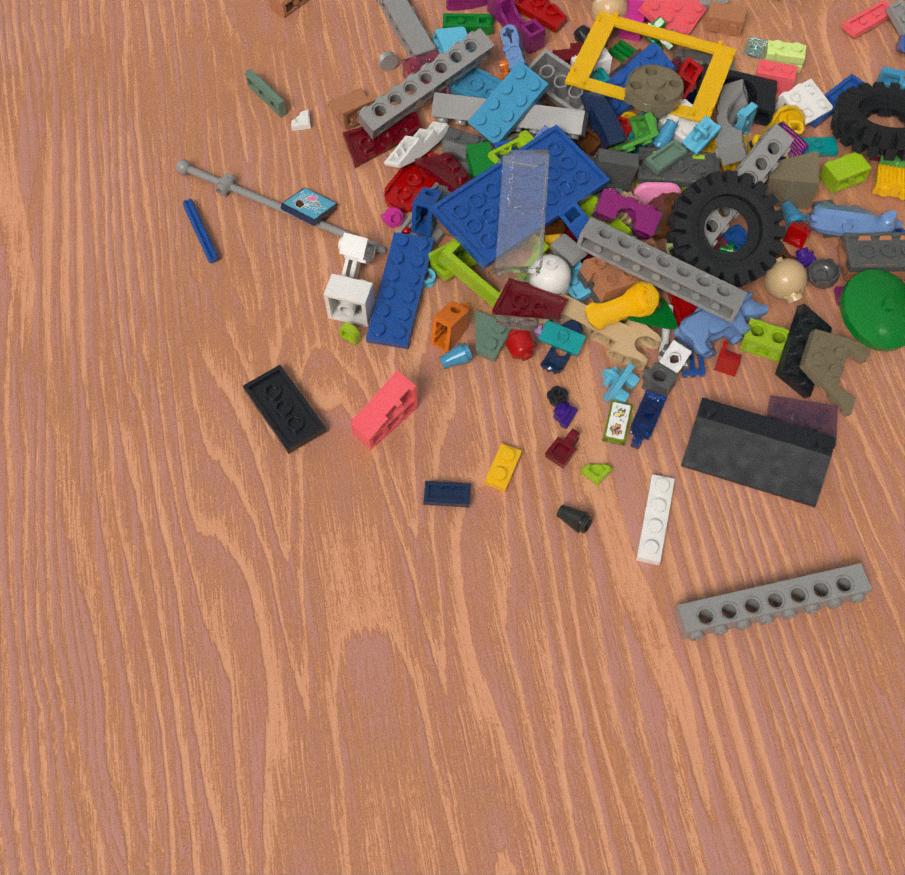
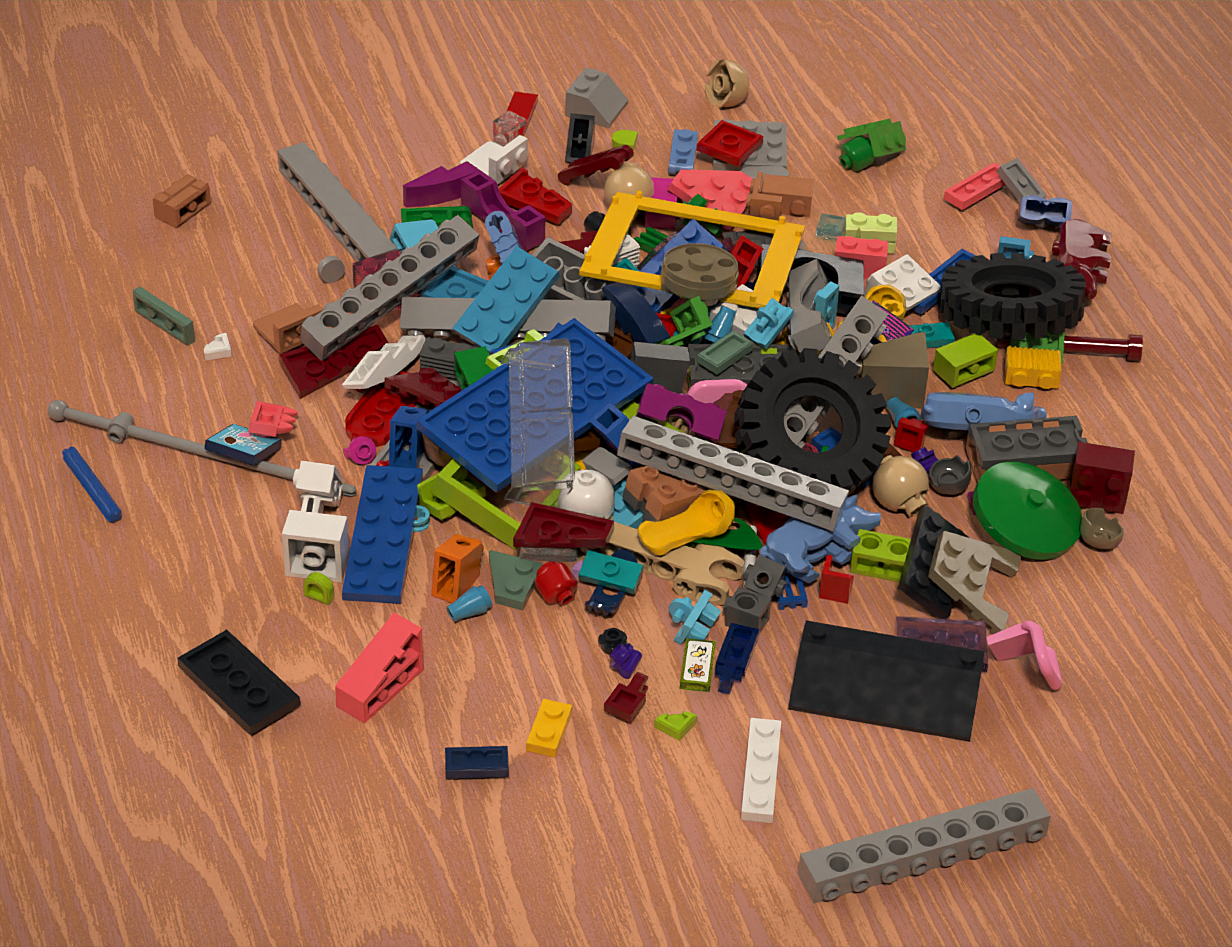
camera: 10 degrees left, 20 degrees down
pearl dark grey cone [557,505,593,533] -> none
none -> coral plate [248,401,298,438]
none -> nougat bracket [746,171,783,231]
none -> bright pink piece [986,620,1062,690]

